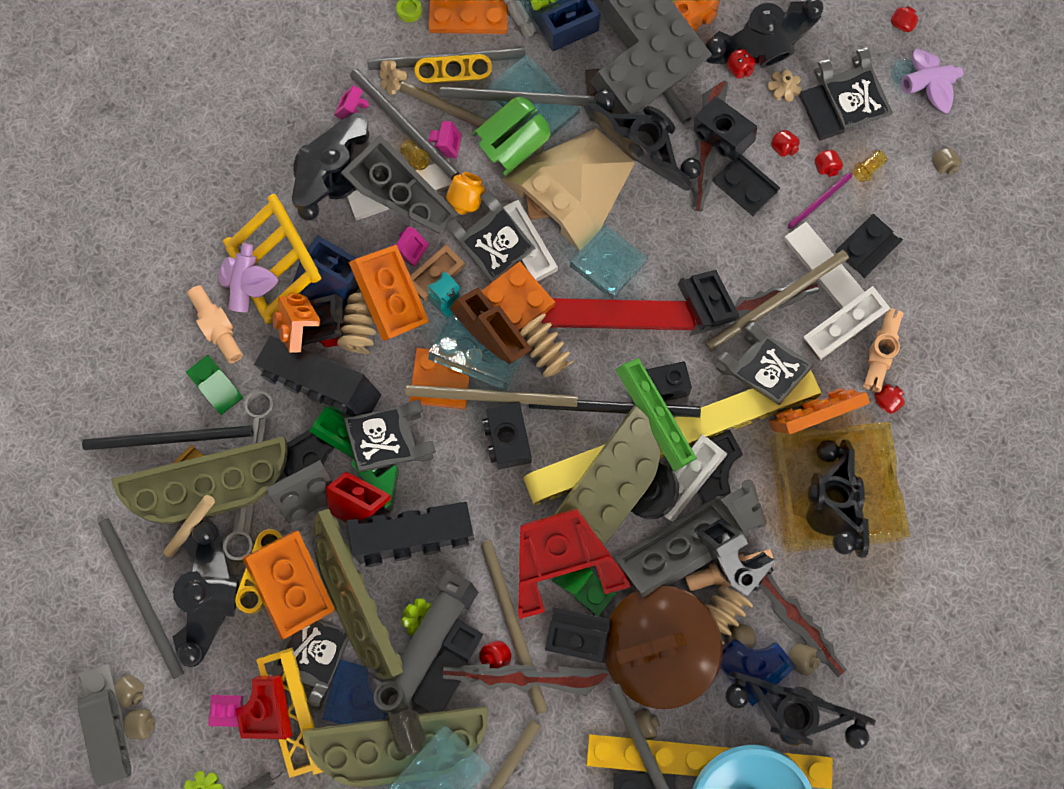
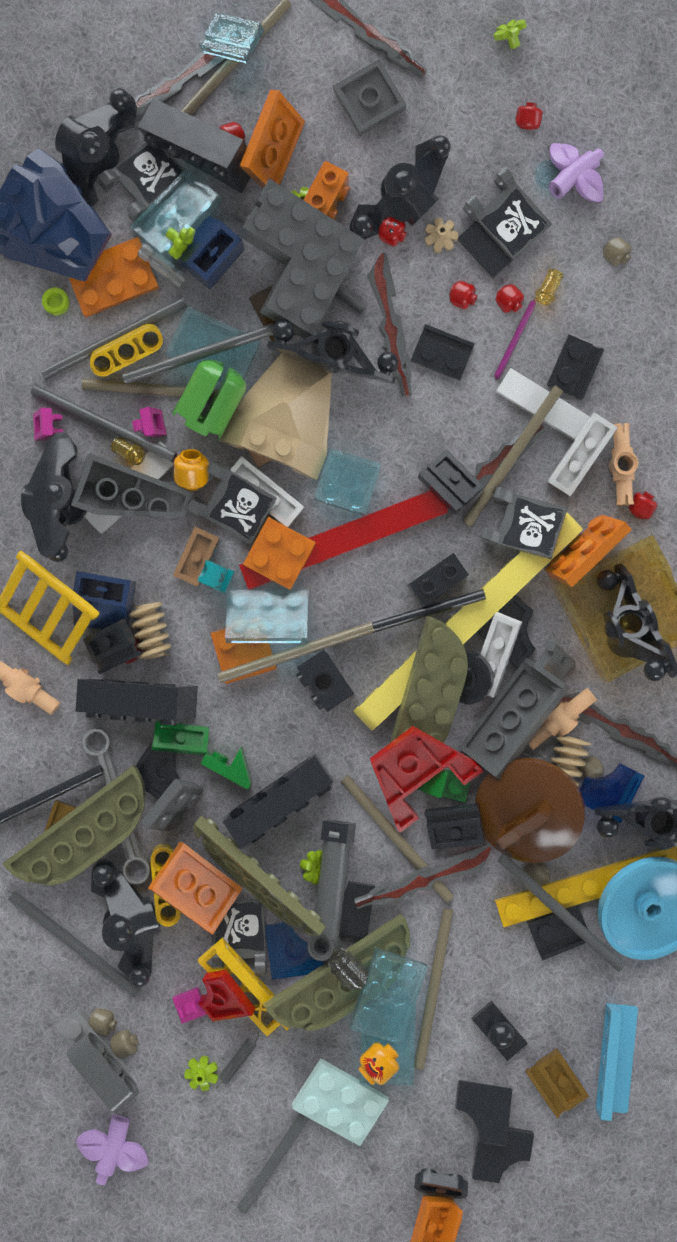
camera: 20 degrees left, 15 degrees up
tan bar [163,495,215,558] -> none
green slope [186,355,244,415] -> none
lavender plant [218,243,279,312] -> none
orange bracket [273,293,320,353] -> none
red slope [326,472,391,523] -> none
flag [344,400,436,473] -> none
orange plate [349,244,430,341] -> none
tan plant [380,60,407,95] -> none
dark pink tile [392,227,429,267] -> none
black tile [442,619,484,663] -> none
reddish brown slope [450,287,532,365] -> none
red piece [479,641,512,669] -> none
tan piece [520,313,575,377] -> none
bright green tile [615,358,697,472] -> none
black brick [694,96,757,162] -> none
black tile [697,518,775,596] -> none
dark tan piece [788,643,820,675] -> none

